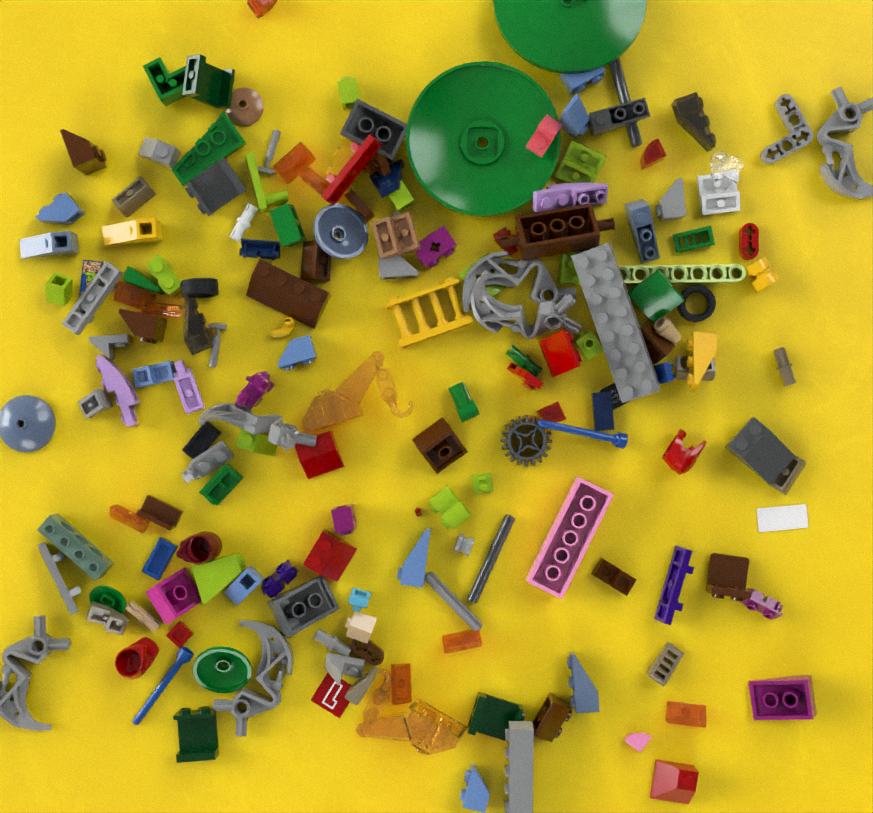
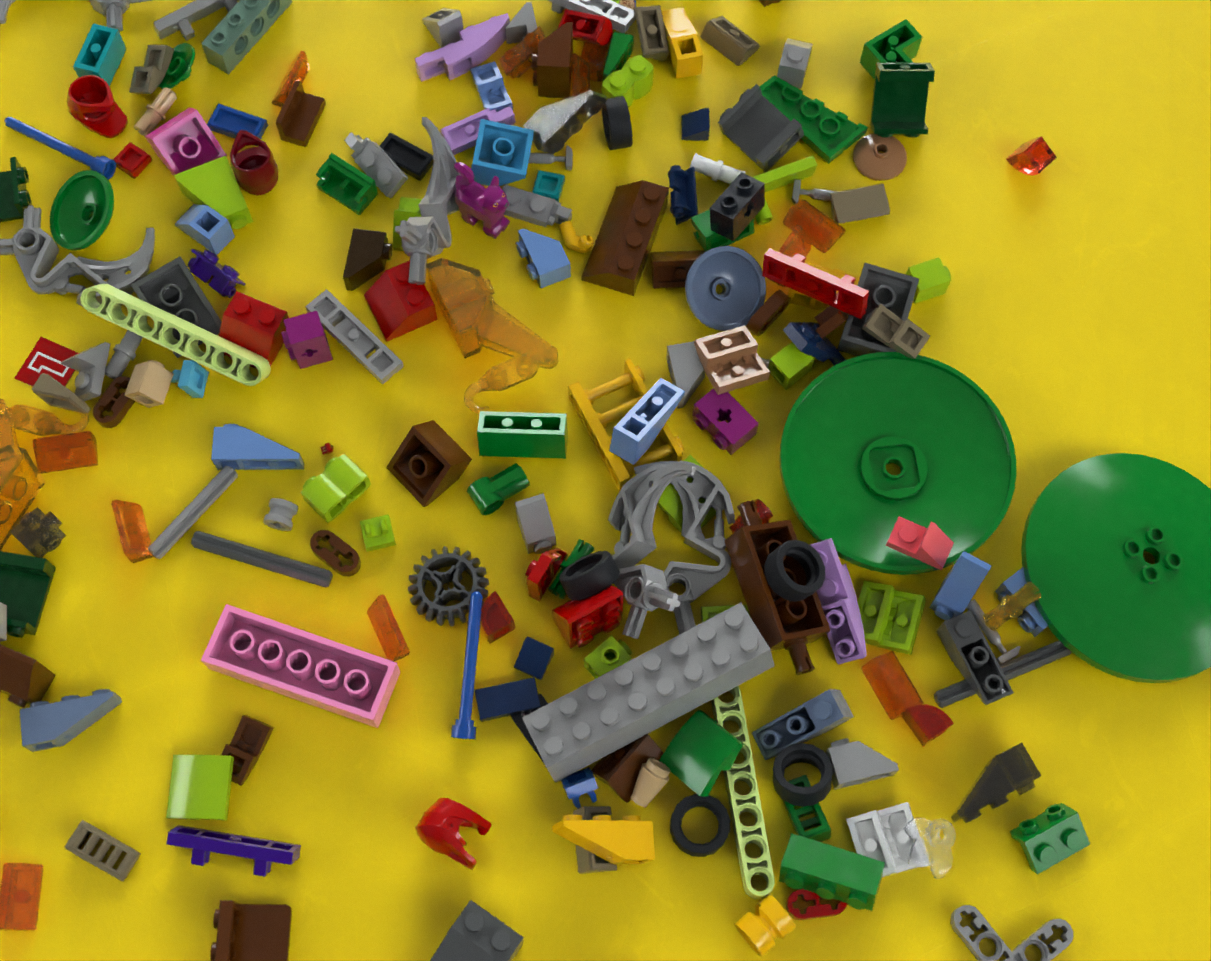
camera: 80 degrees right, 20 degrees down
none -> clear smoke brick [10,507,66,558]
none -> teal brick [73,24,127,86]
none -> yellowish green beam [80,283,271,386]
none -> lime slope [166,755,234,821]
none -> light grey hinge [305,289,404,385]
none -> reddish brown beam [310,530,361,577]
none -> dark brown slope [343,228,392,291]
none -> clear orange slope [367,594,410,662]
none -> dark azure slope [471,119,534,186]
none -> green brick [477,411,568,459]
none -> clear orange hinge [499,26,546,79]
none -> light grey hinge [502,185,572,228]
none -> dark blue slope [514,637,554,680]
none -> light grey slope [515,493,556,554]
none -> teal tile [532,170,565,202]
none -> red brick [558,9,613,46]
none -> black tyre [559,551,620,601]
none -> medium blue slope [609,378,685,465]
none -> dark tan slope [634,5,669,61]
none -> dark blue slope [682,108,710,141]
none -> black brick [710,172,765,242]
none -> black tyre [765,540,825,602]
none -> black tyre [773,743,833,807]
none -> green brick [779,833,885,911]
none -> dark tan slope [830,183,890,224]
none -> clear orange slope [861,651,924,720]
none -> dark tan slope [862,304,930,359]
none -> light grey piece [966,599,1020,665]
none -> clear yellow pin [983,582,1041,631]
none -> green bracket [1010,803,1090,874]

